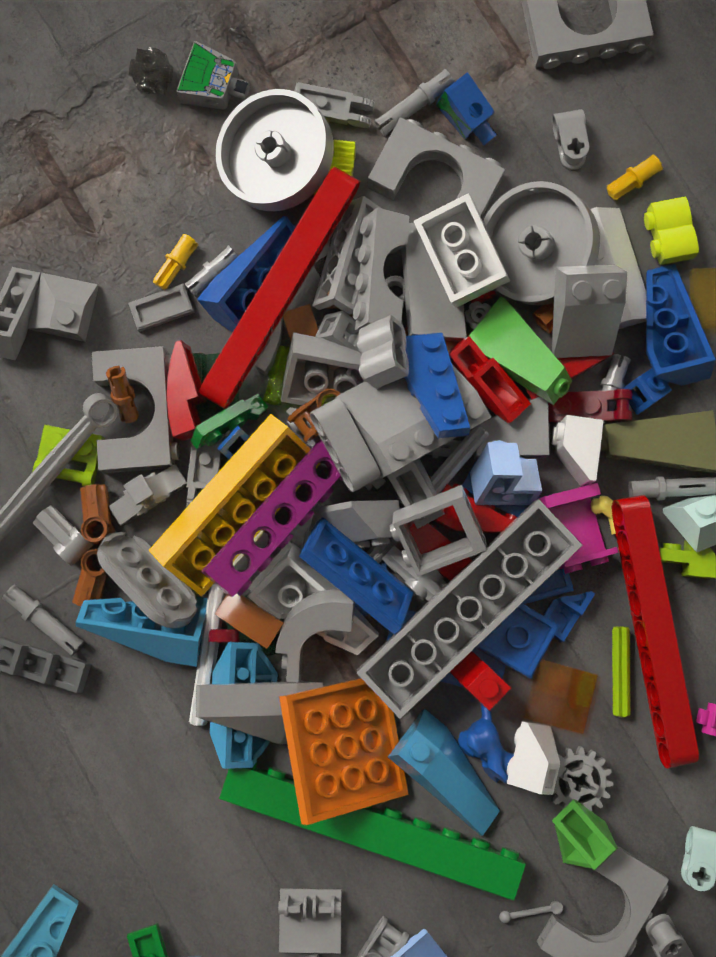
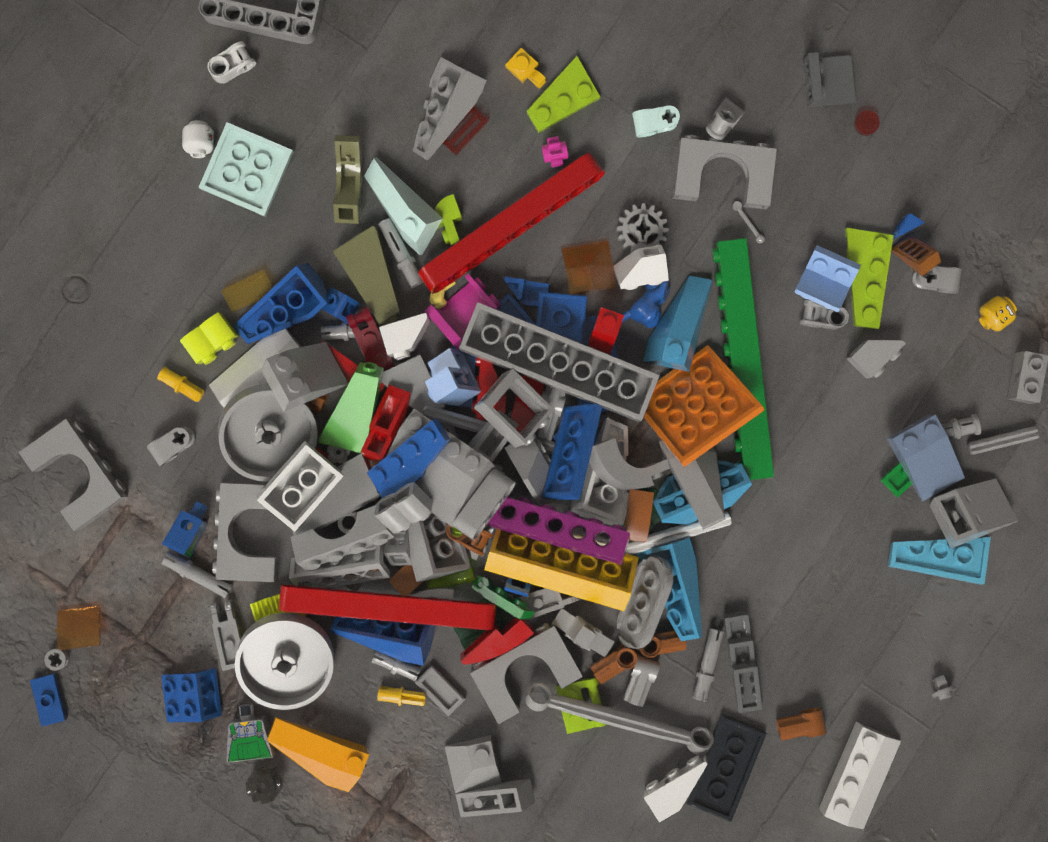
camera: 120 degrees left, 5 degrees up
dark orange pin [106,366,139,423] -> none
dark red tile [208,629,239,642] -> none
light grey hinge [278,888,341,953] -> none
bright green slope [552,799,618,870] -> none
lime axle [612,626,631,717] -> none
none -> blue bracket [161,668,222,722]
none -> light orange wedge [267,717,369,792]

